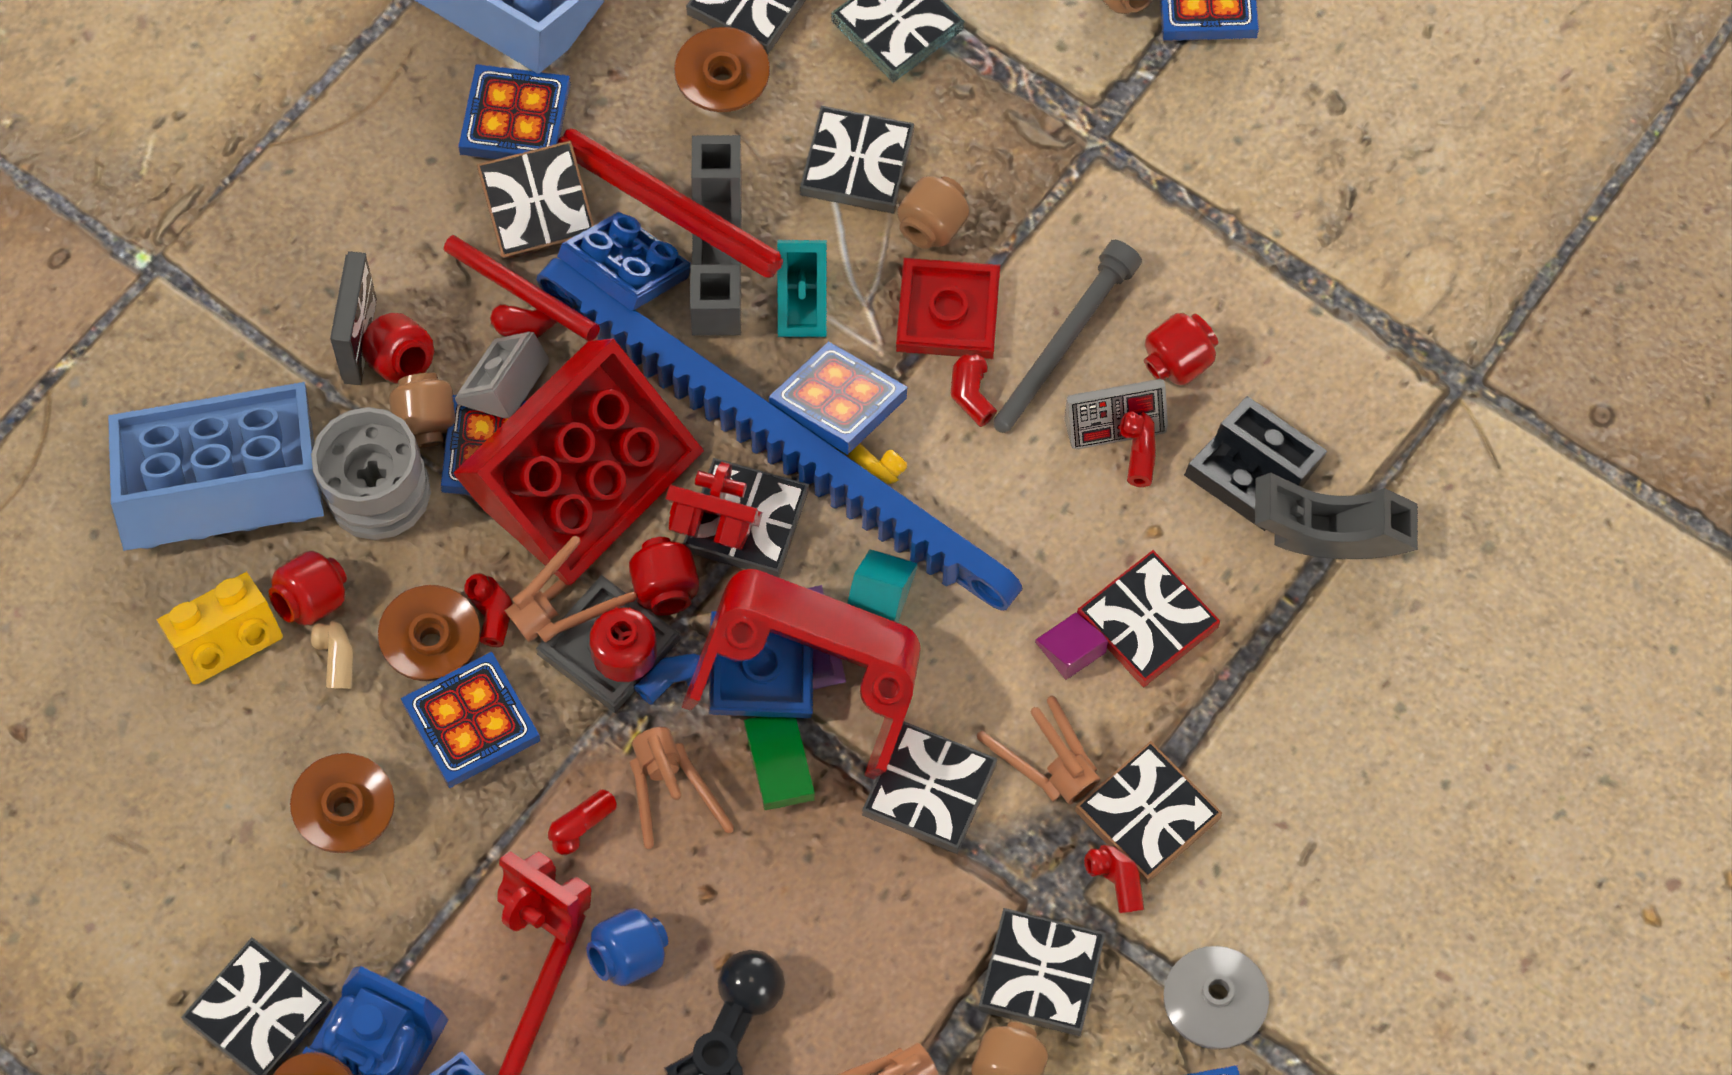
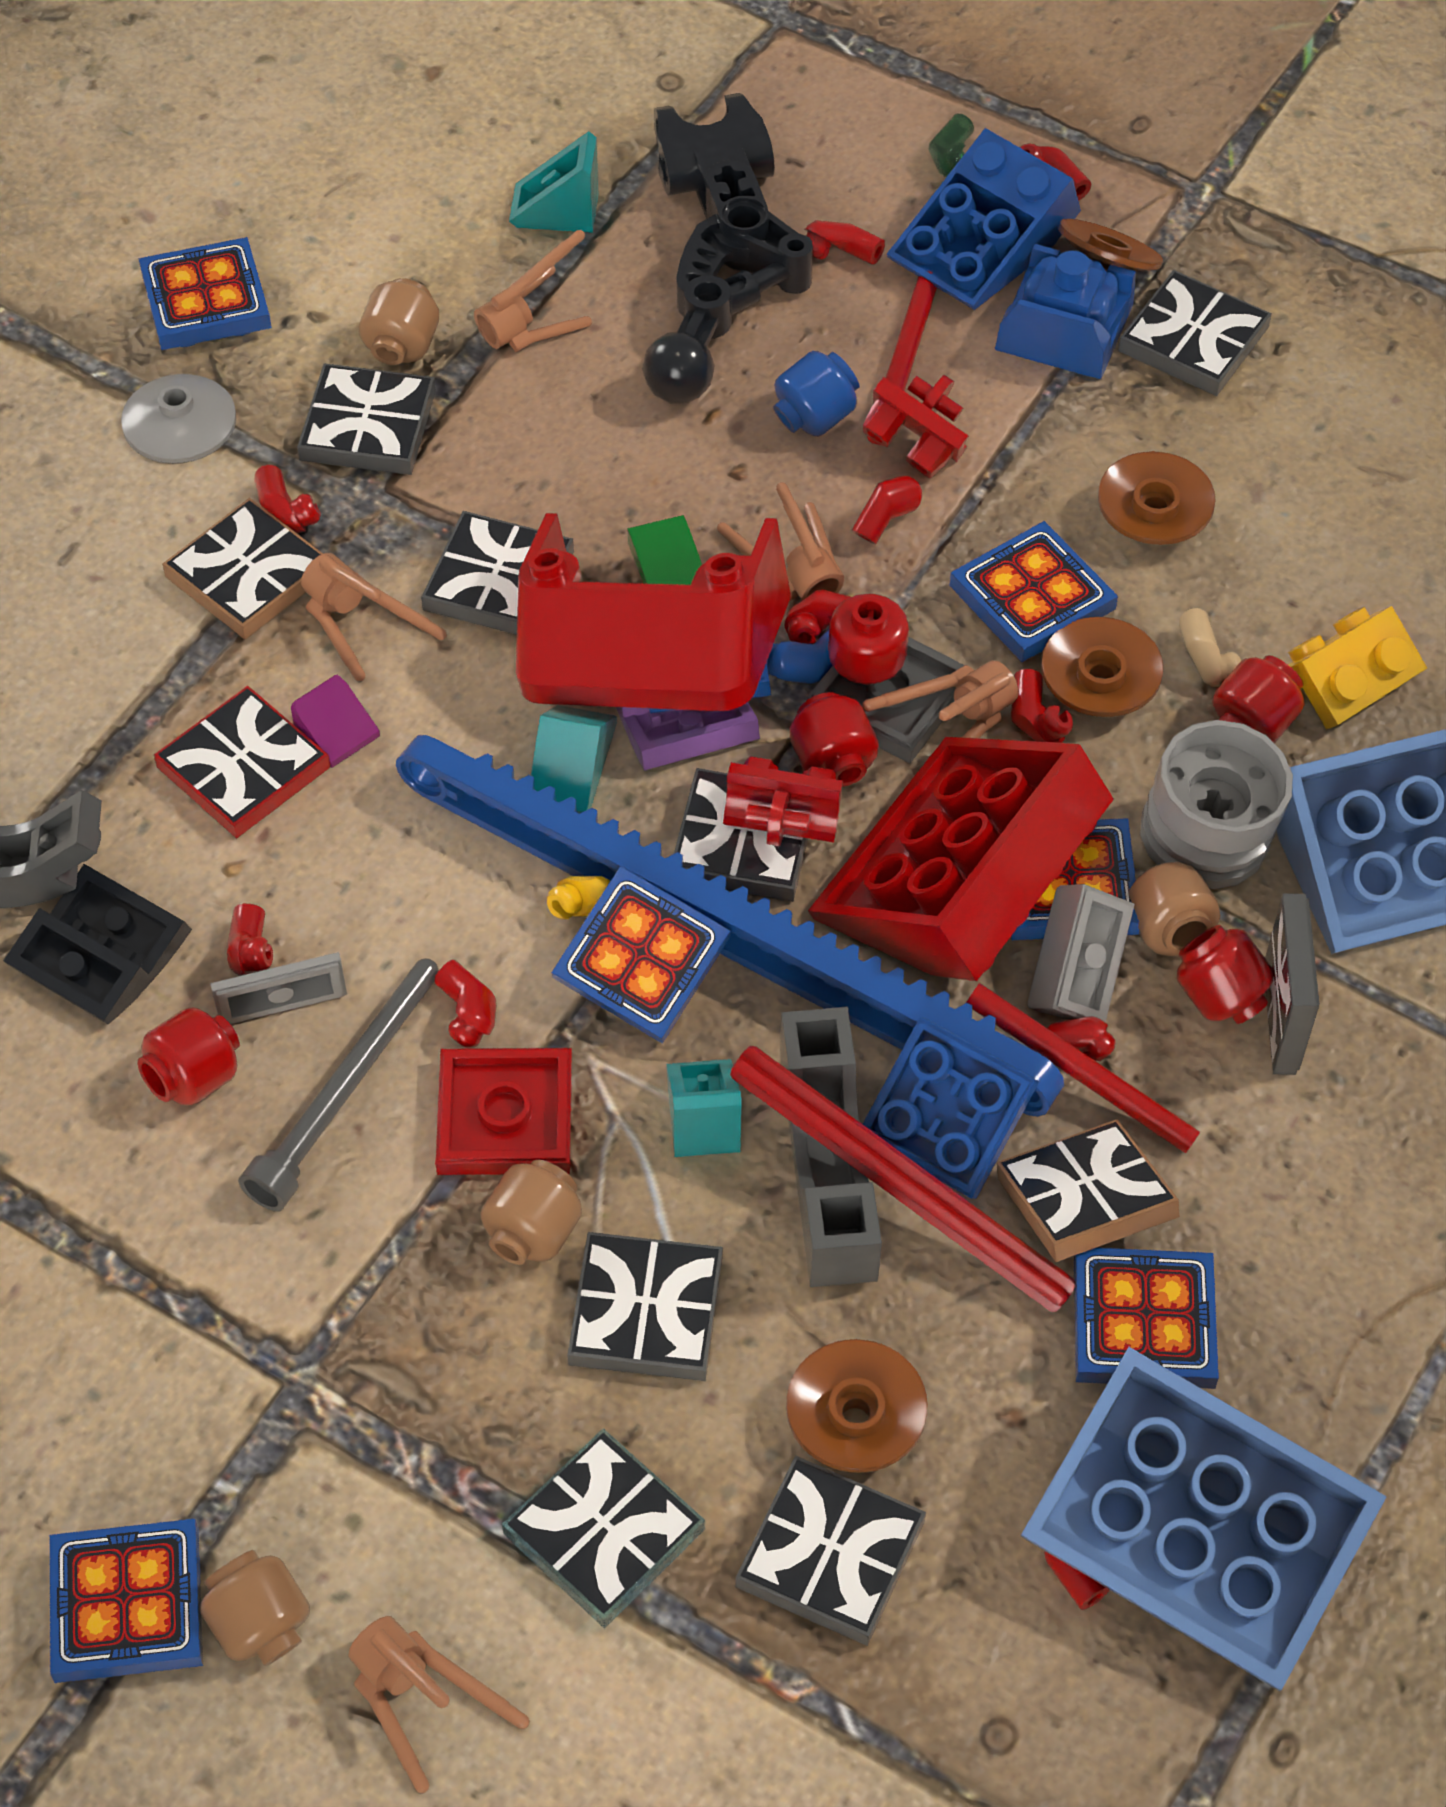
camera: 175 degrees right, 10 degrees down
none -> red arm [784,590,851,644]

